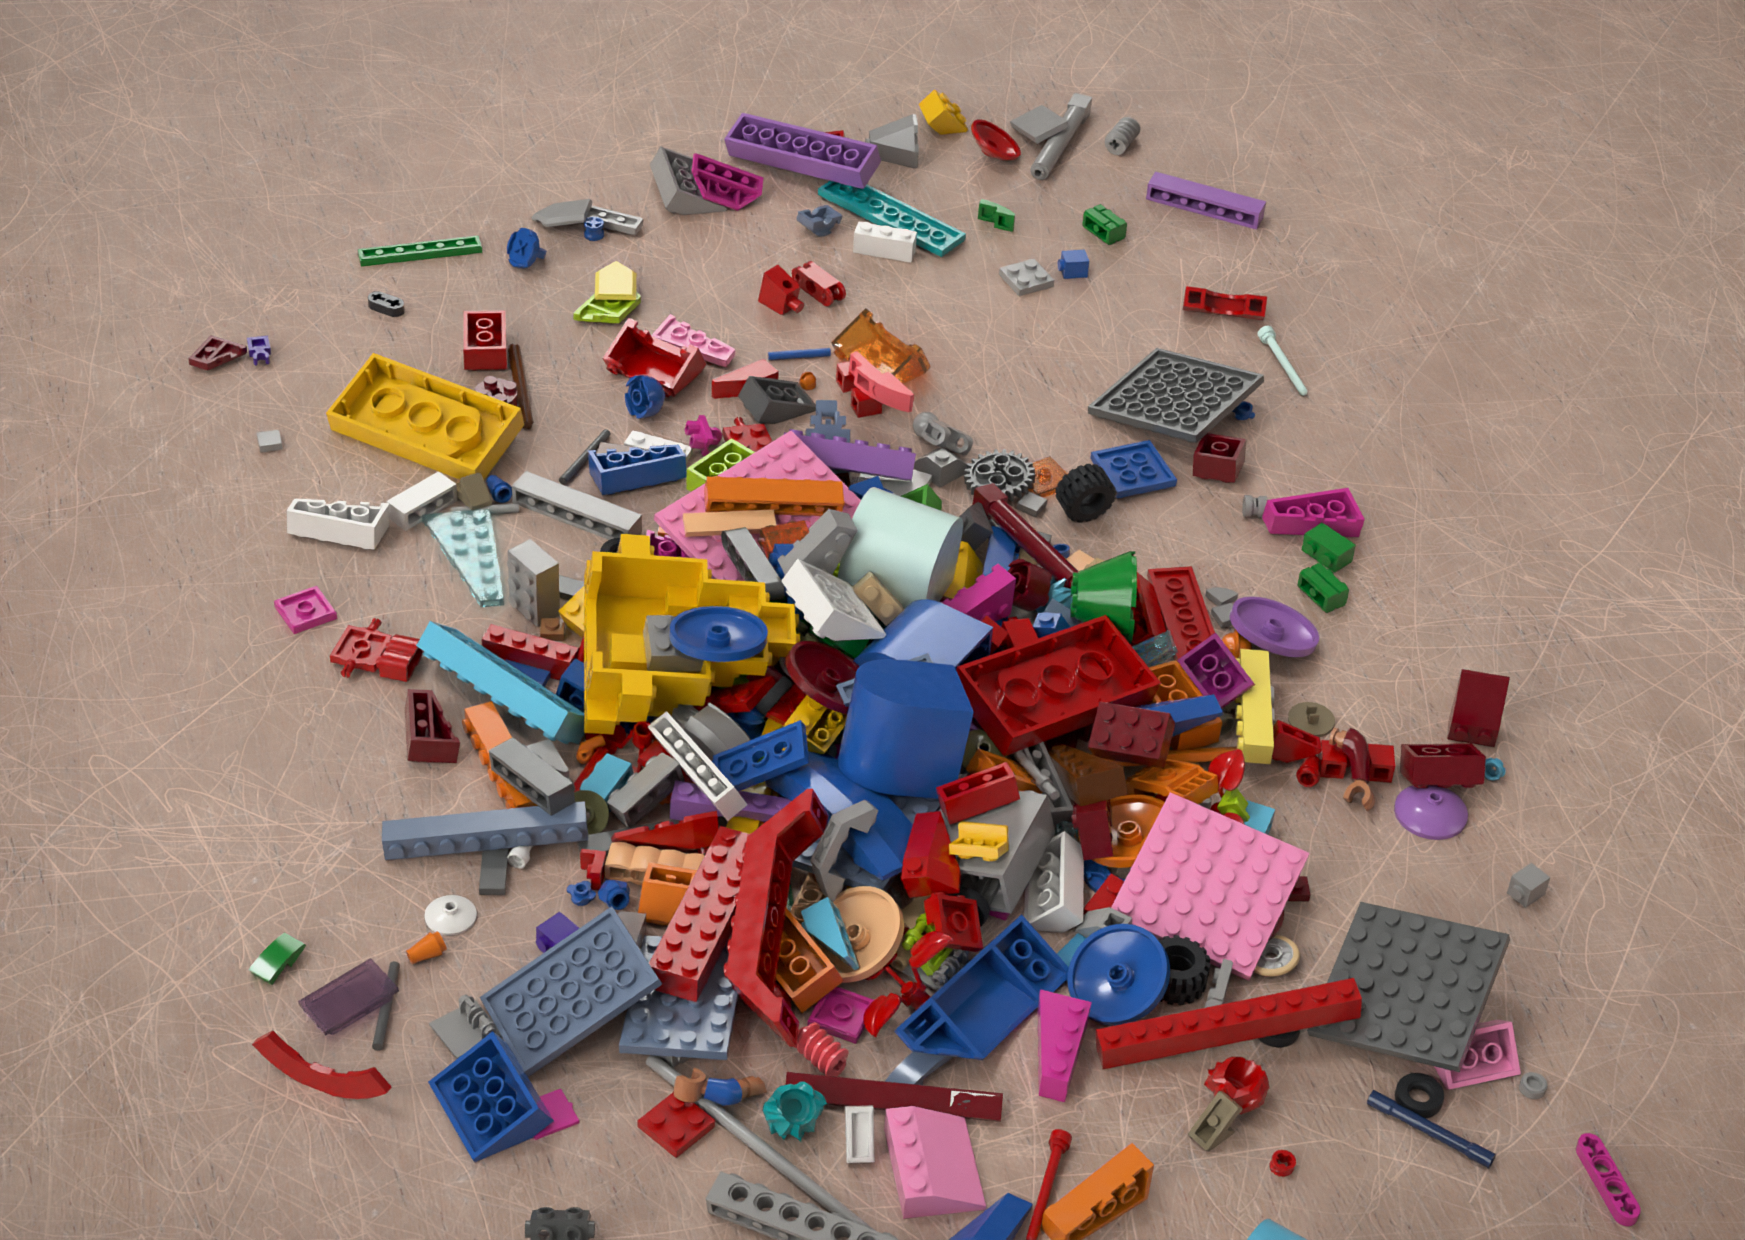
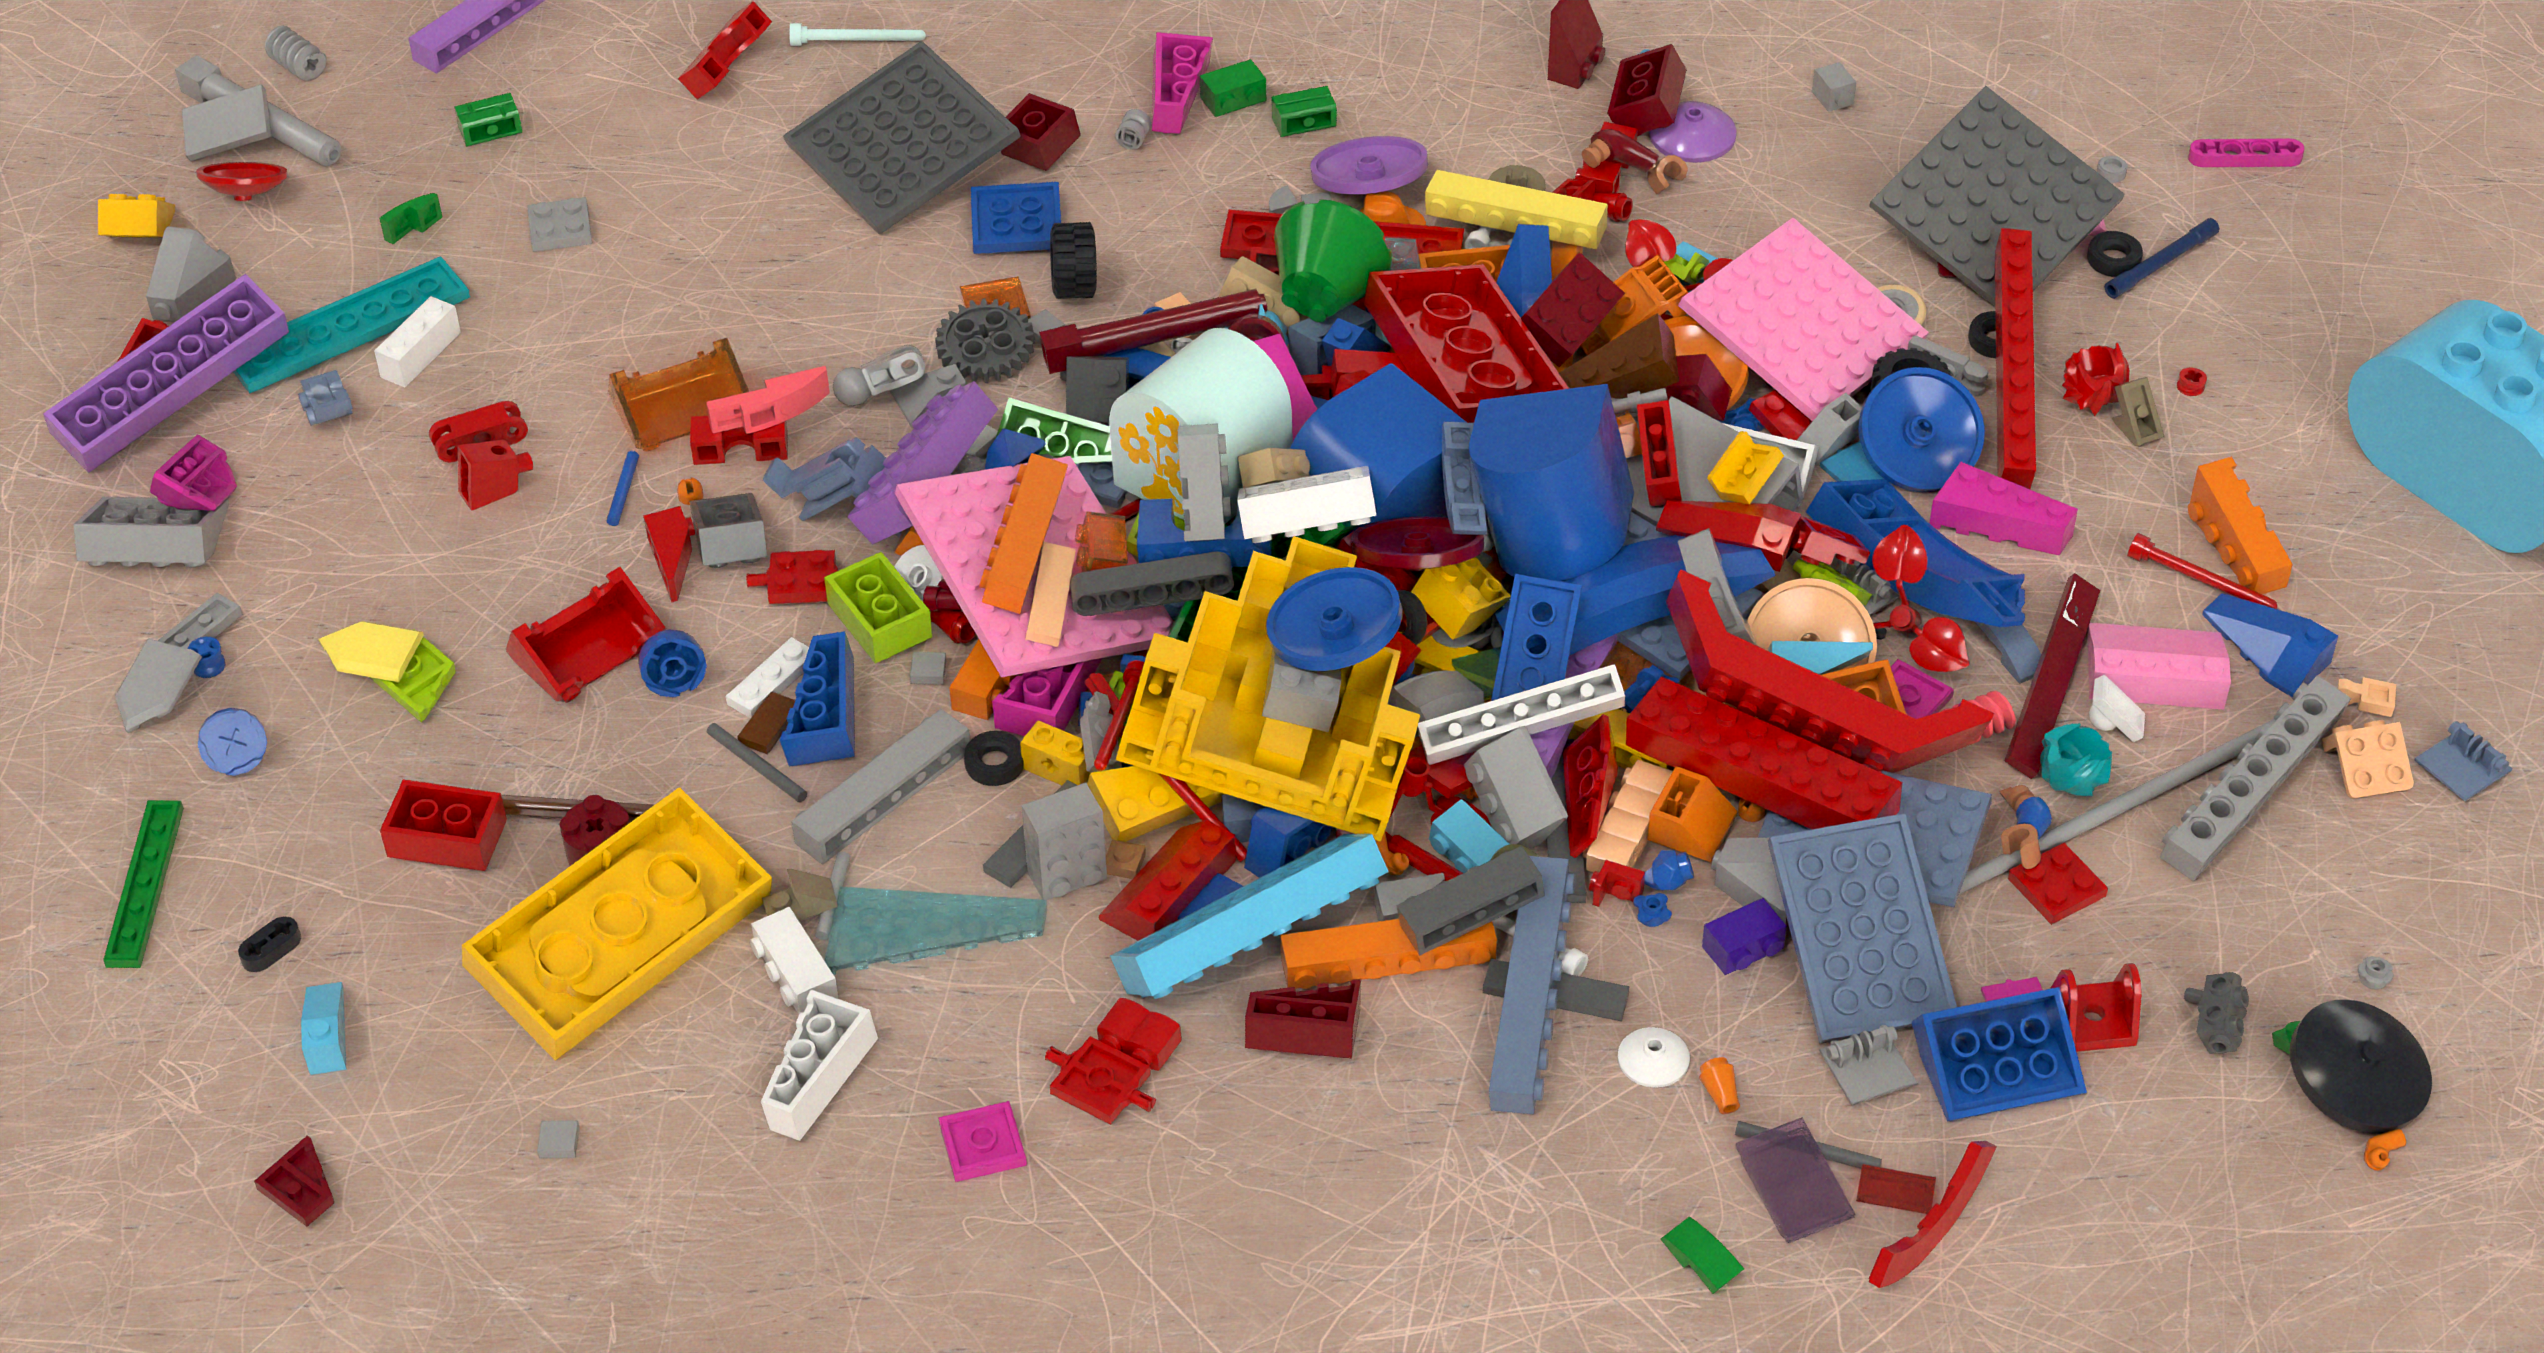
camera: 70 degrees left, 5 degrees up
plate [247,335,271,366] -> none
blue cone [486,475,512,503] -> none
bright pink wing [652,314,735,367] -> none
dark pink hips [684,415,722,456] -> none
blue brick [1057,249,1089,279] -> none
magenta slope [1177,632,1255,709] -> none
none -> medium azure slope [301,982,346,1075]
none -> clear red tile [1856,1164,1936,1214]
none -> red hose [2050,963,2142,1052]

